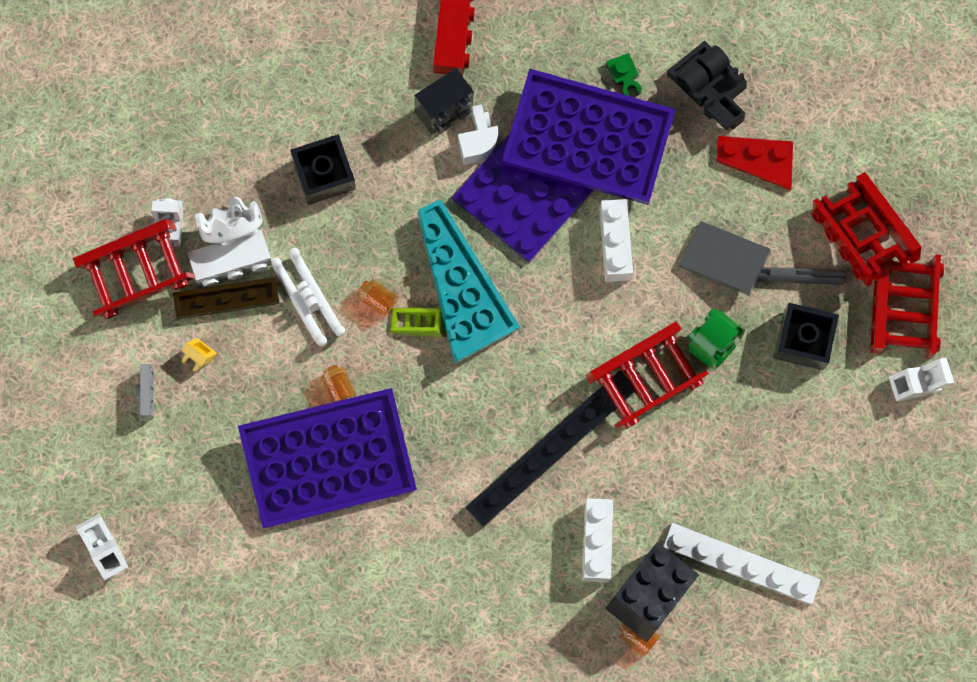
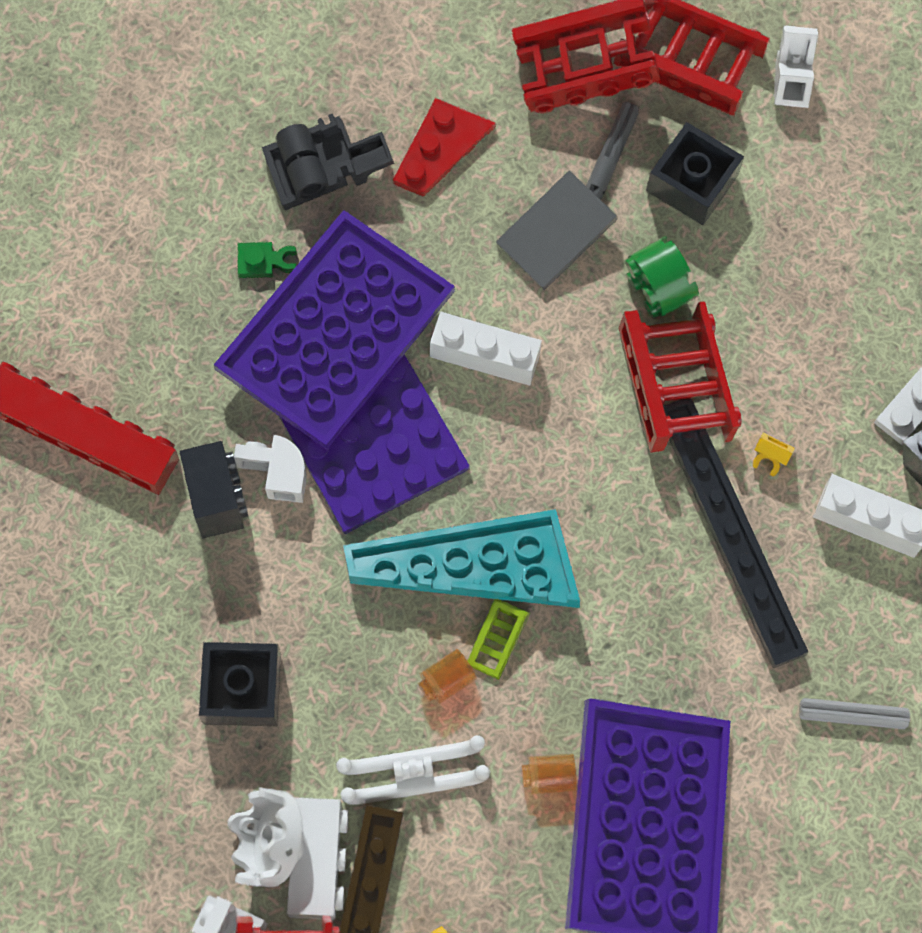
camera: 65 degrees left, 5 degrees down
none -> yellow tile [753,432,795,477]
none -> light grey axle [799,698,910,729]

